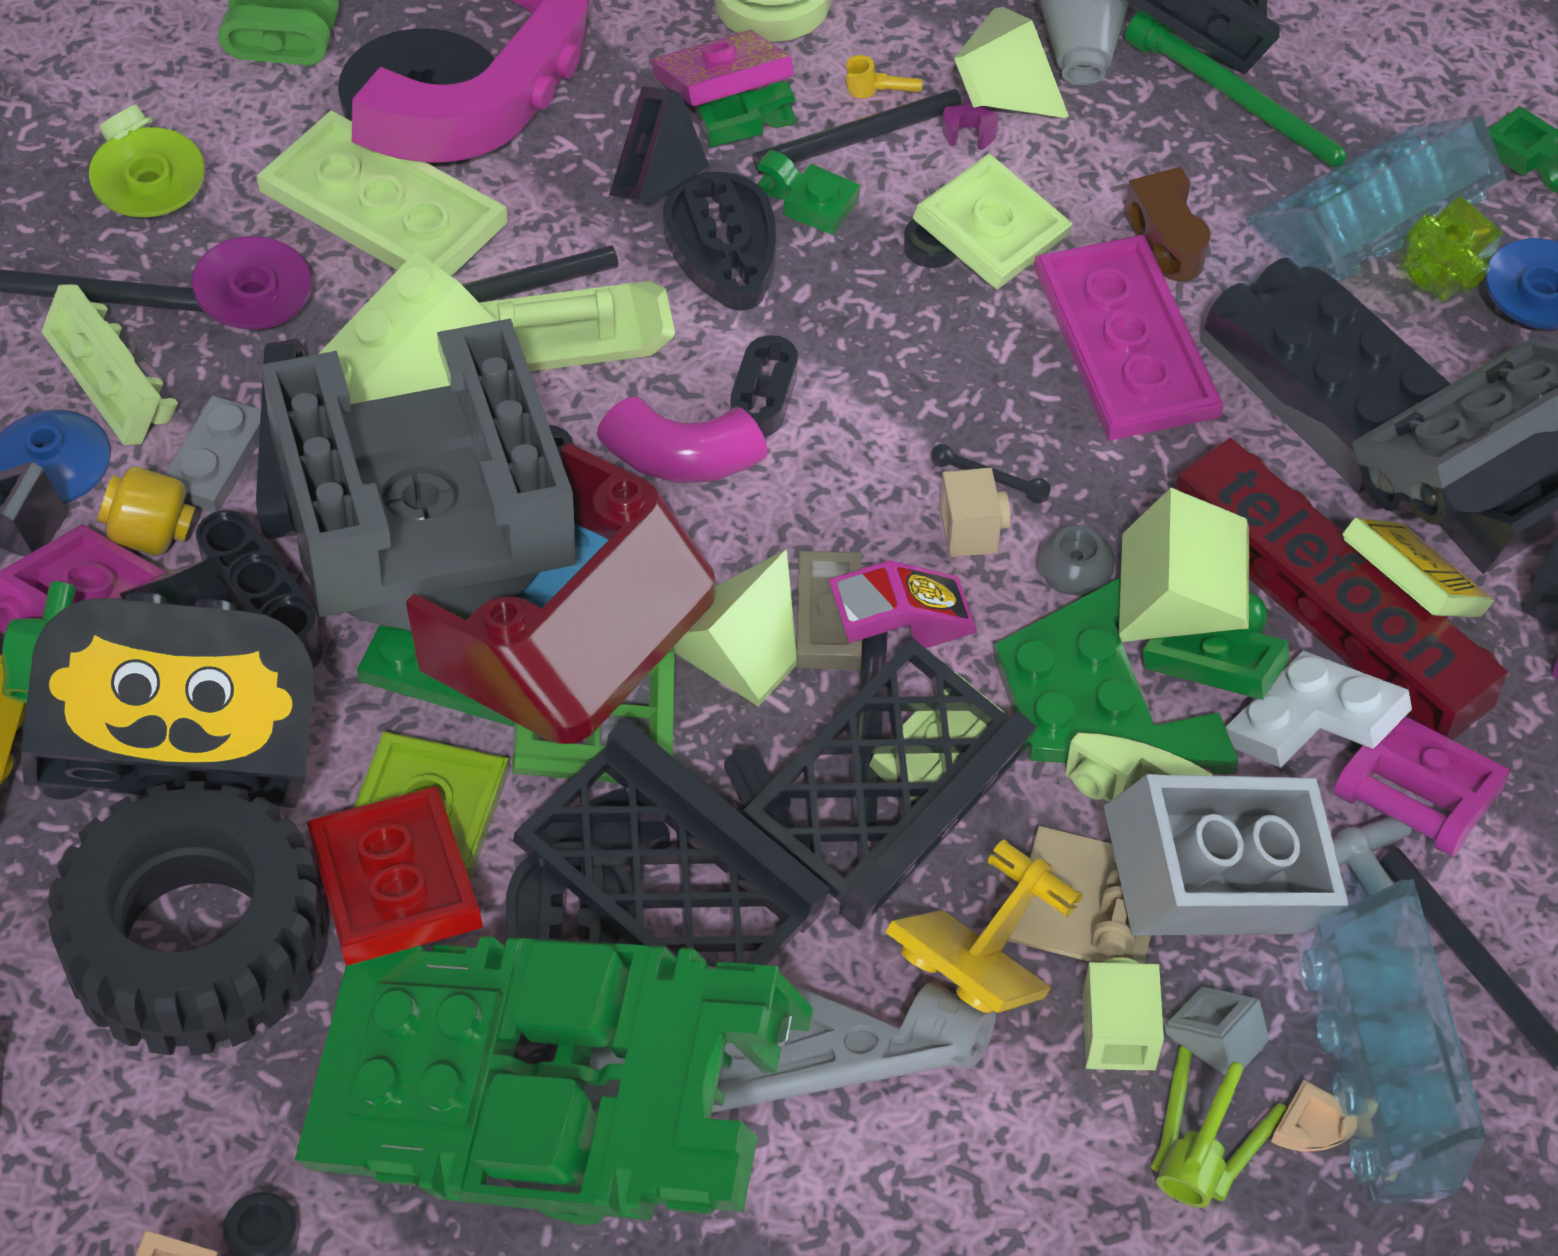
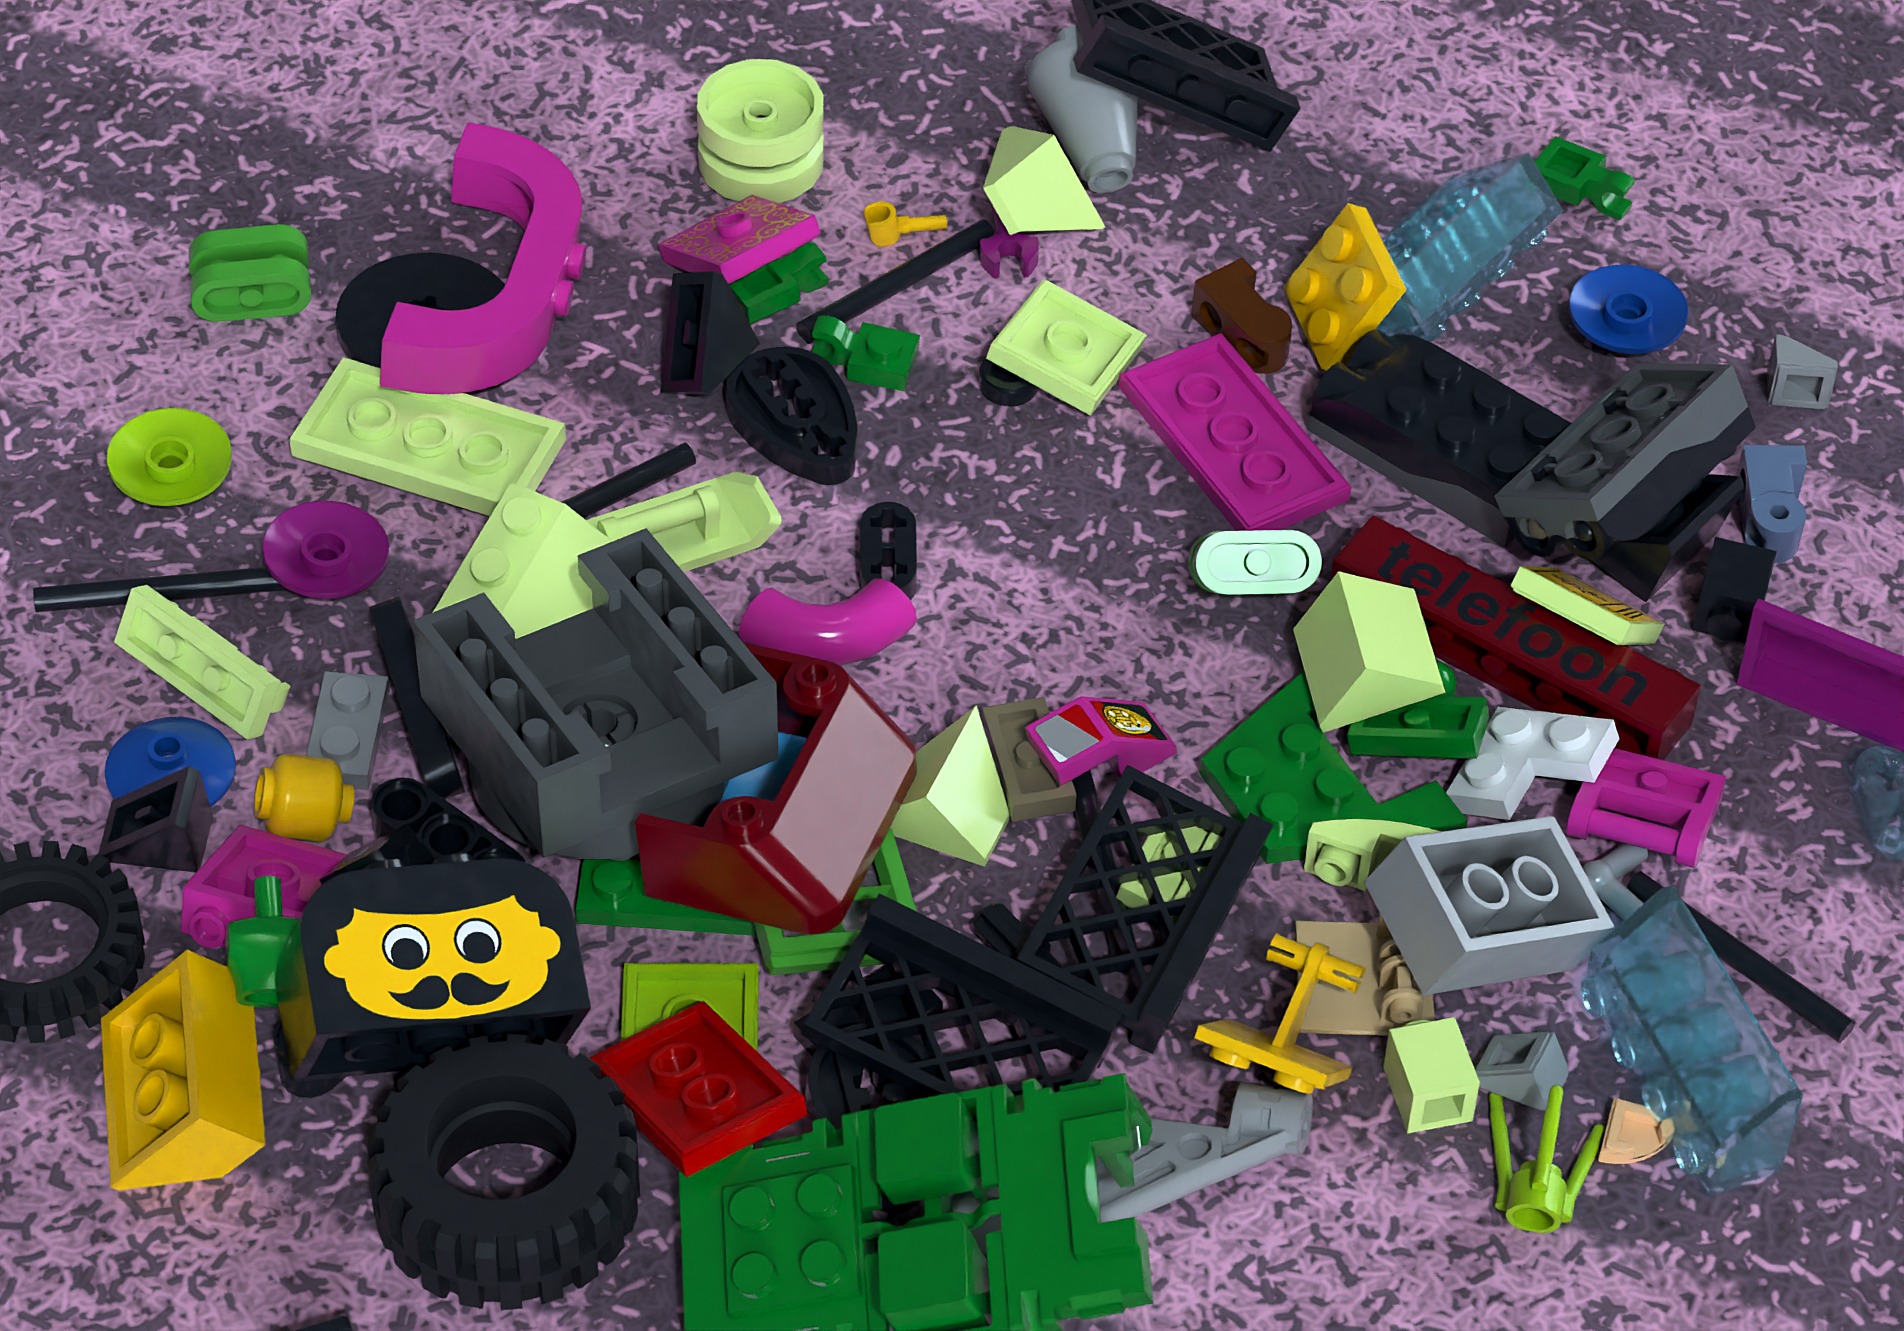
camera: 15 degrees left, 5 degrees down
yellowish green plate [98,104,152,141] -> none
black hinge [930,444,1051,503] -> none
tan plate [939,468,1010,557] -> none
dark grey plate [1037,525,1115,596] -> none
green piece [1125,9,1347,167] -> none
clear neon green brick [1402,195,1504,303] -> none
none -> brick [1188,530,1322,594]
none -> yellow plate [1283,203,1407,371]

